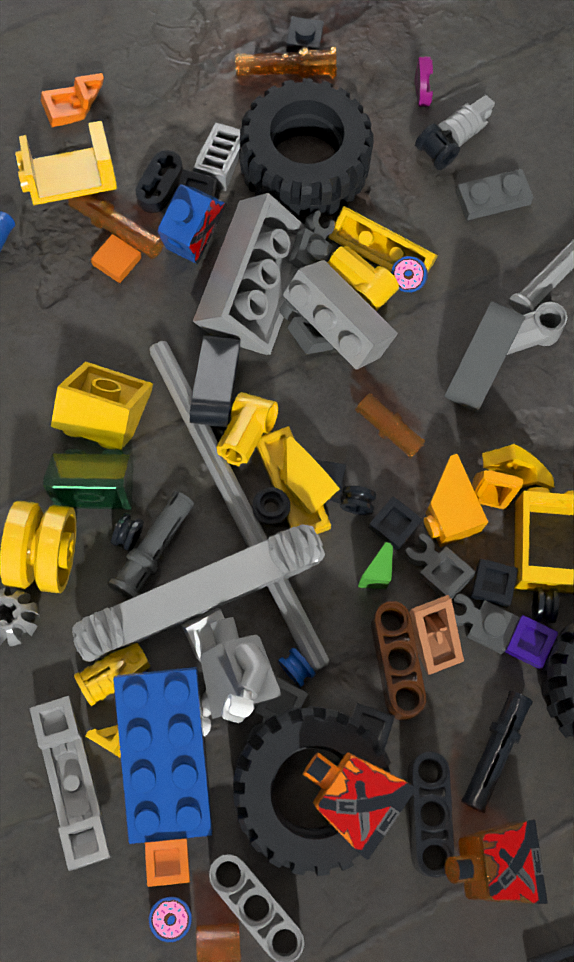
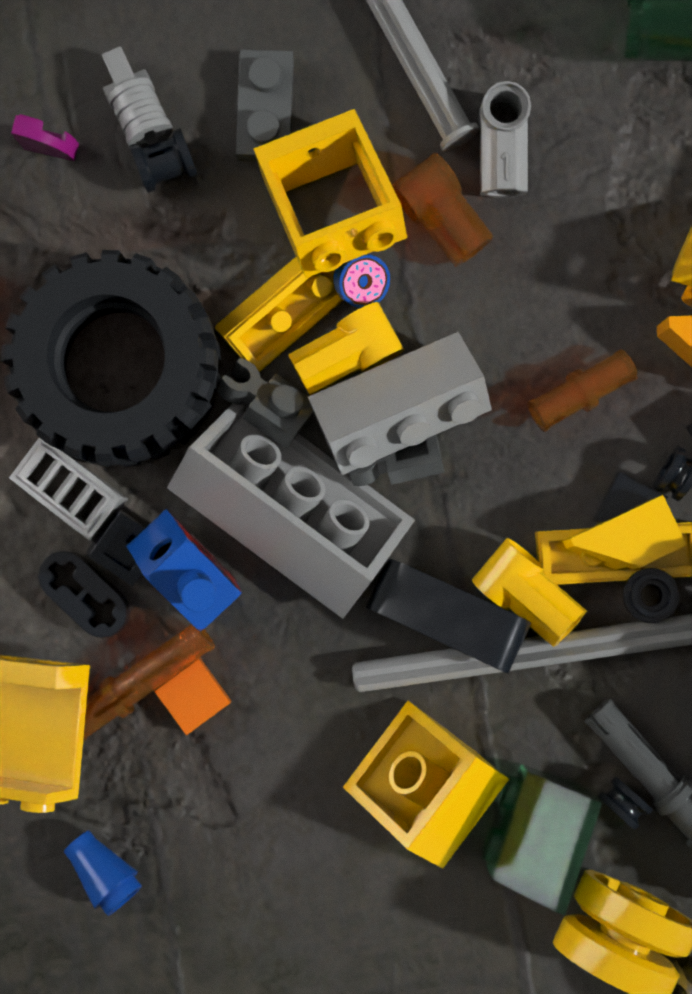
camera: 65 degrees left, 15 degrees up
dark grey beam [444,301,526,413] -> none
none -> yellow window [253,109,407,278]
none -> clear orange piece [391,152,494,267]

